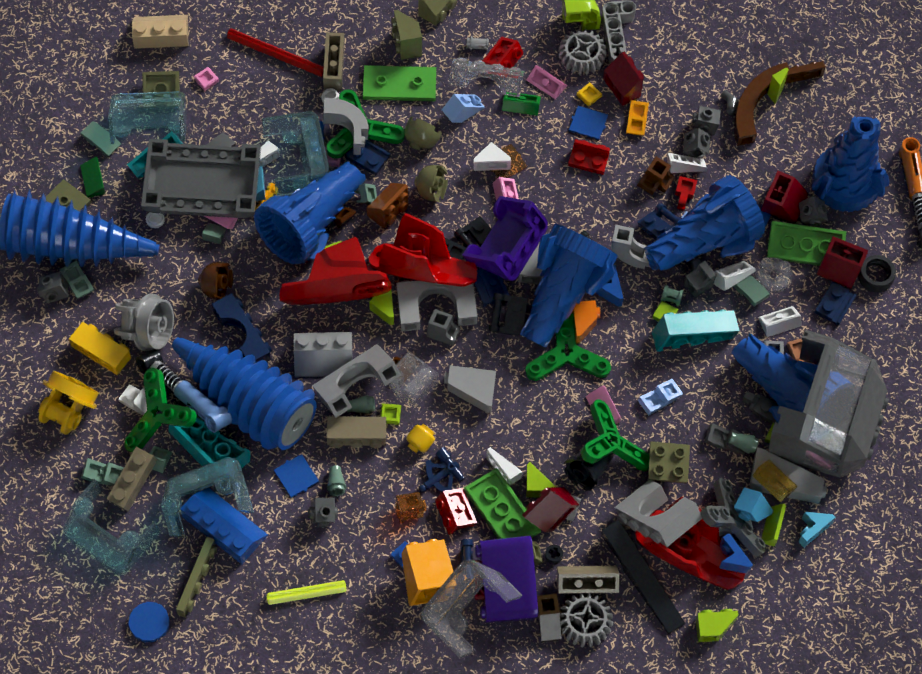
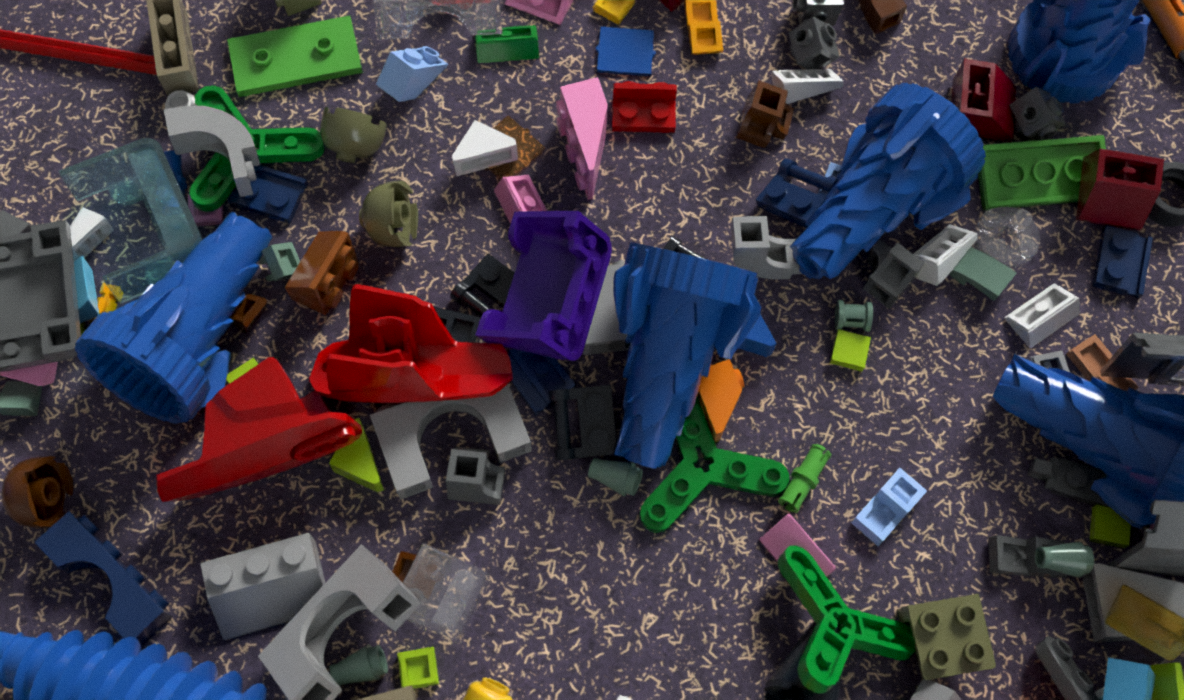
camera: 15 degrees left, 5 degrees up
light grey slope [444,365,496,413] -> none
wedge [652,309,740,352] -> none
red plate [675,176,698,210] -> none
none -> bright pink slope [556,77,608,200]
none -> sand green cone [588,458,643,496]
none -> bright green pin [778,444,832,513]

